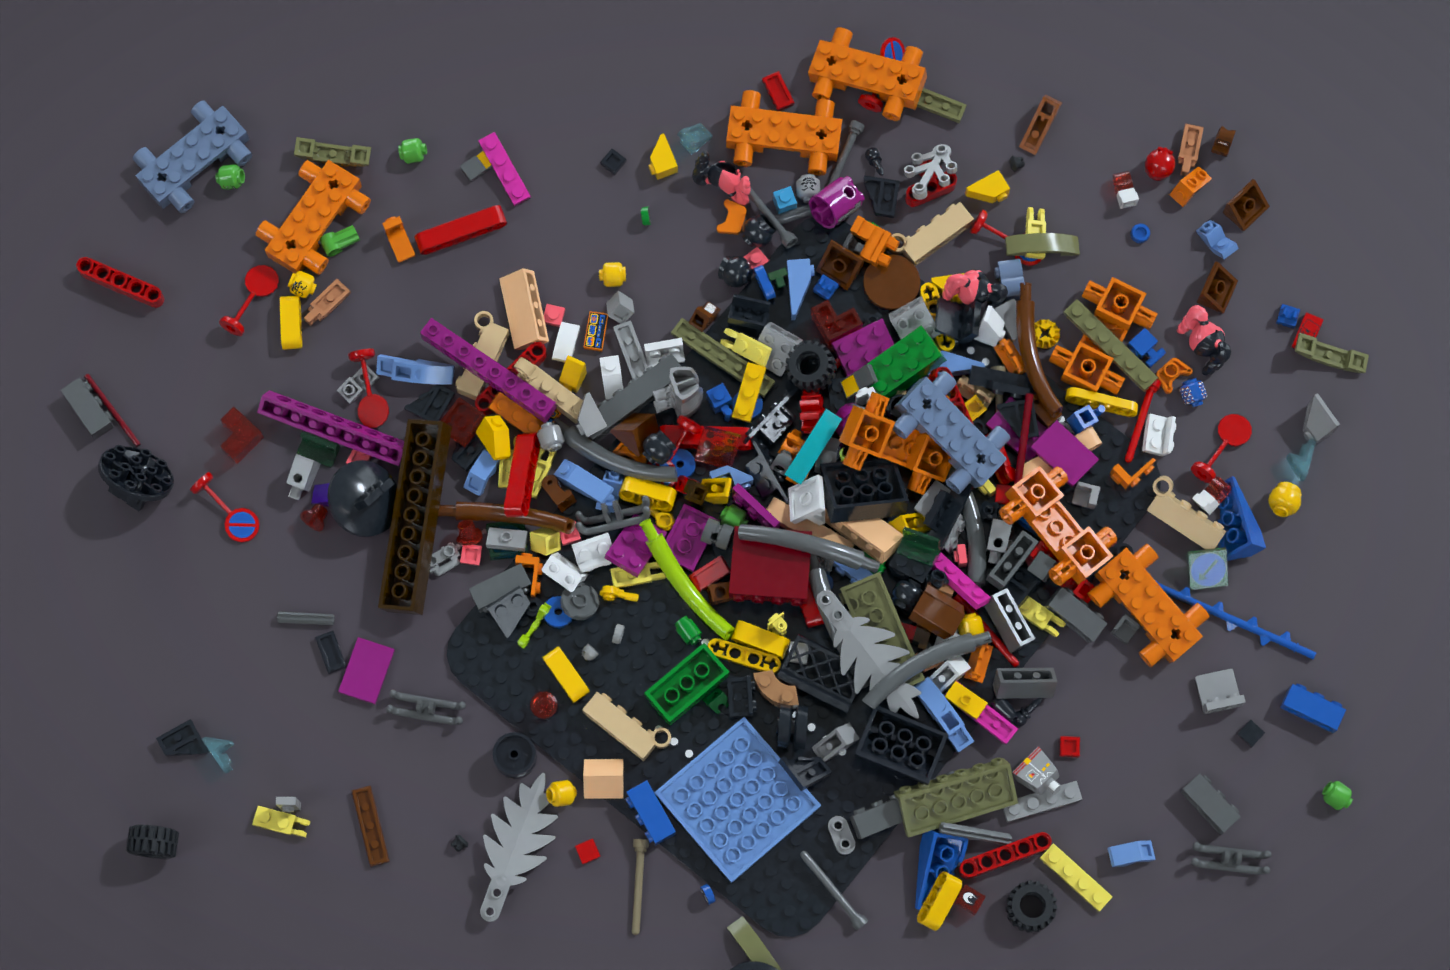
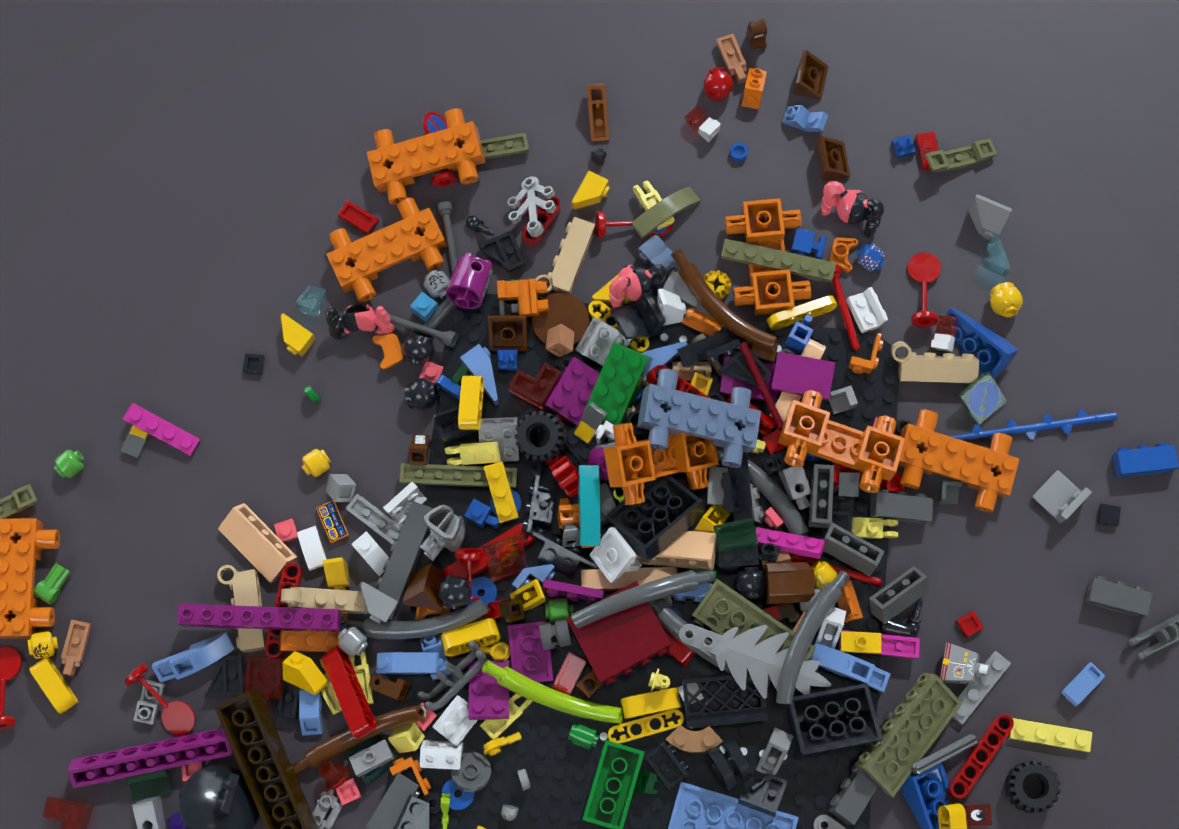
camera: 30 degrees left, 0 degrees up
orange bracket [382,216,415,263] -> none
red beam [414,205,507,255] -> none
none -> yellow beam [458,376,484,430]
none -> nougat panel [546,324,574,357]

